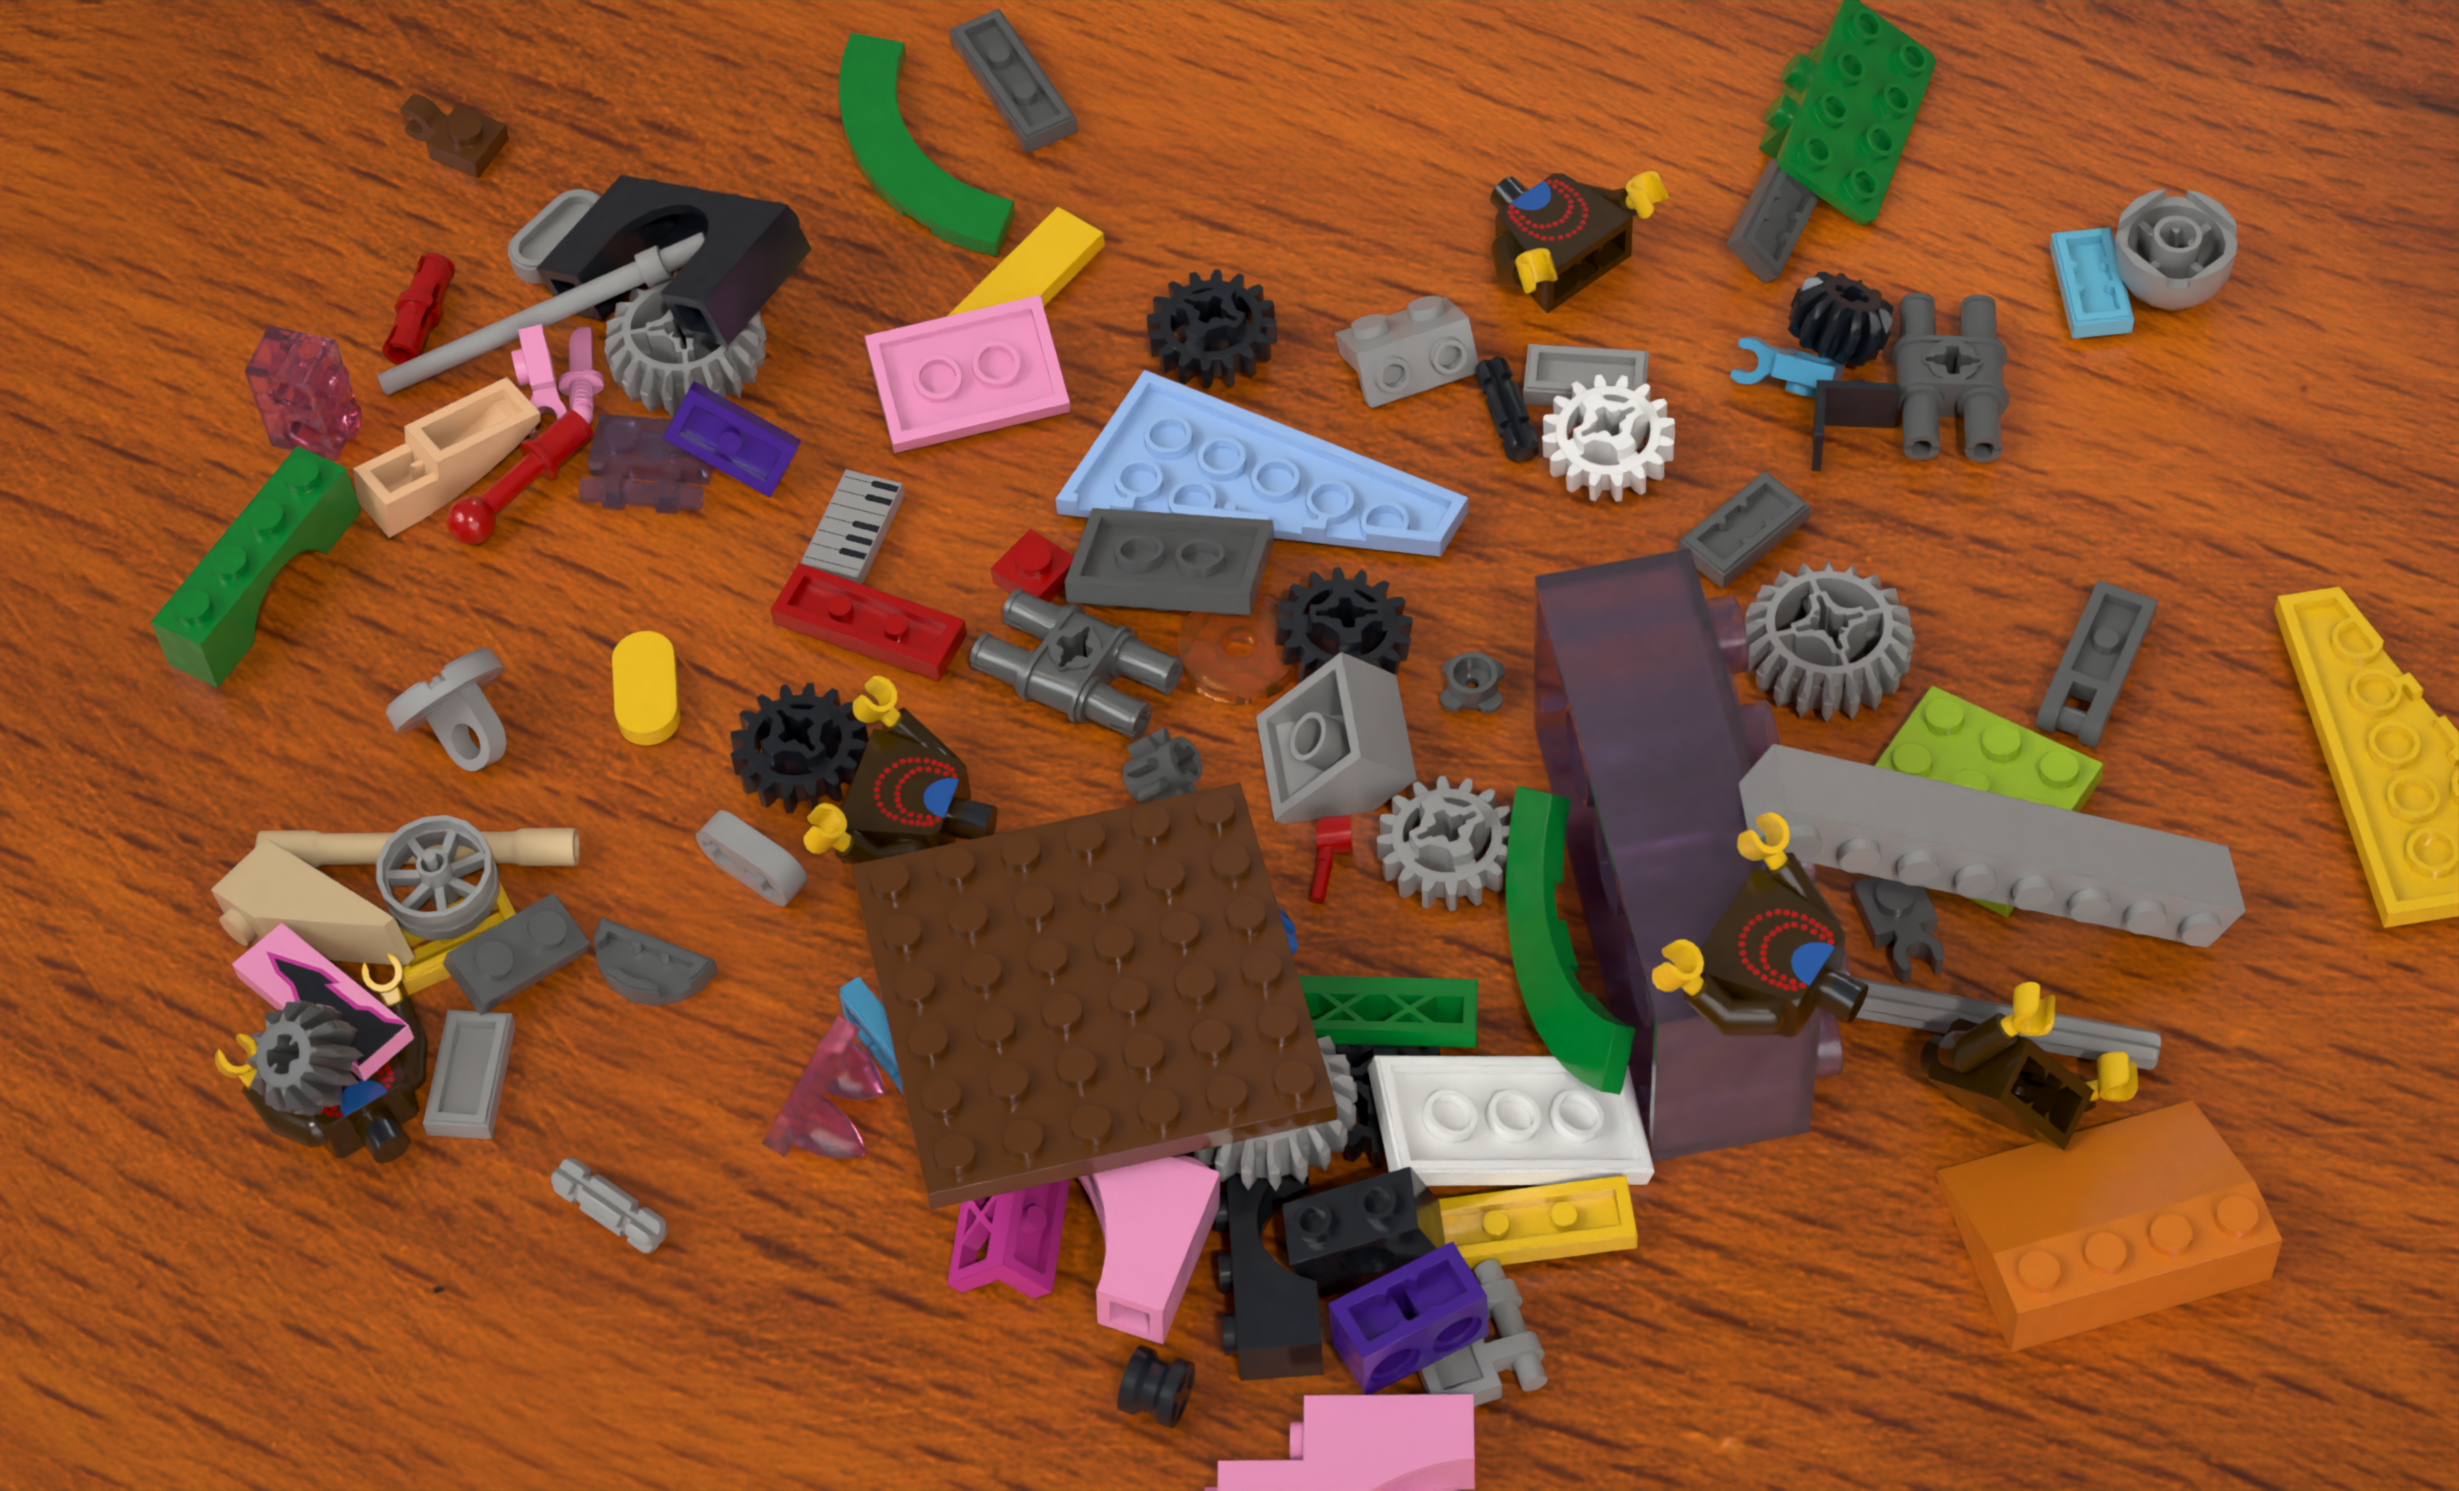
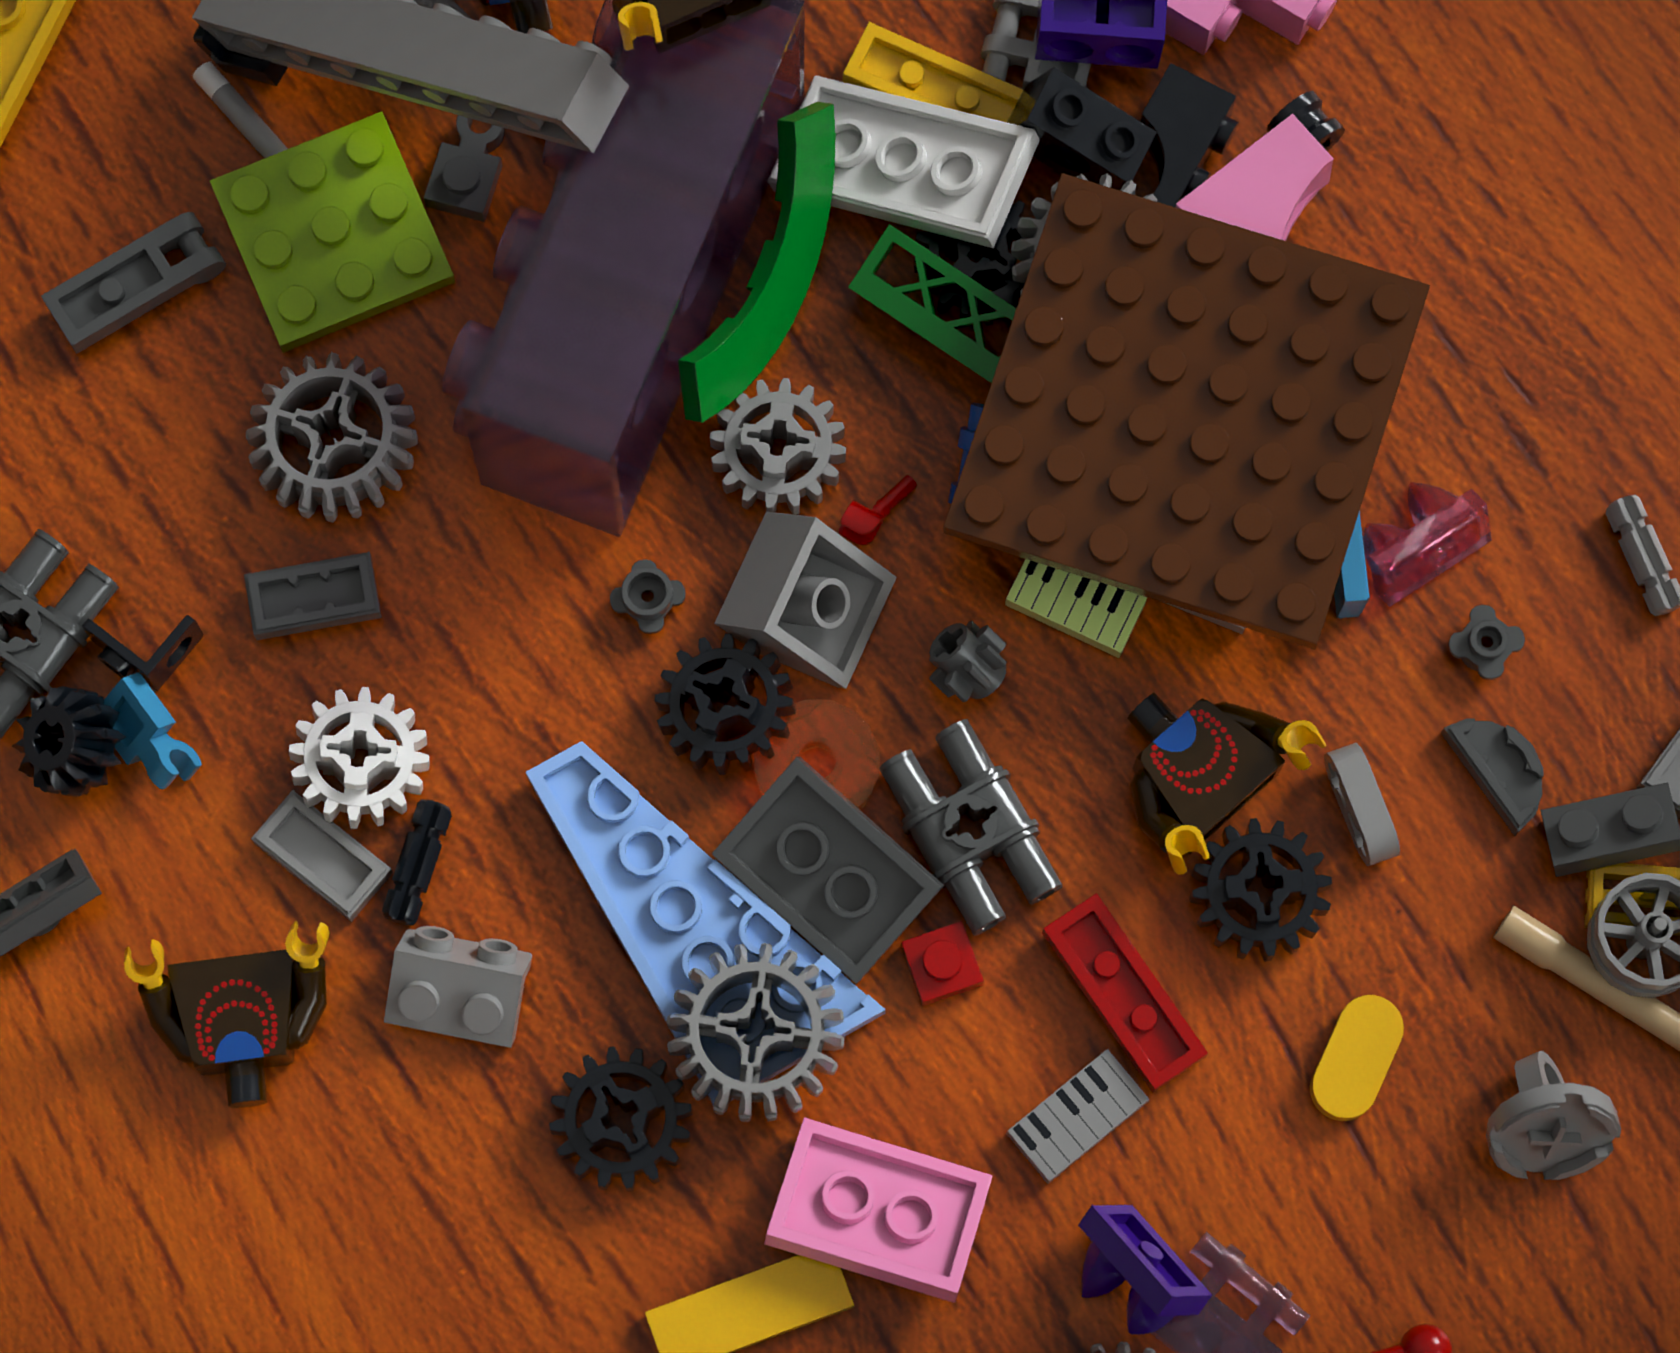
camera: 155 degrees left, 20 degrees up
none -> light grey gear [667,943,844,1122]
none -> dark grey plate [1448,605,1525,680]

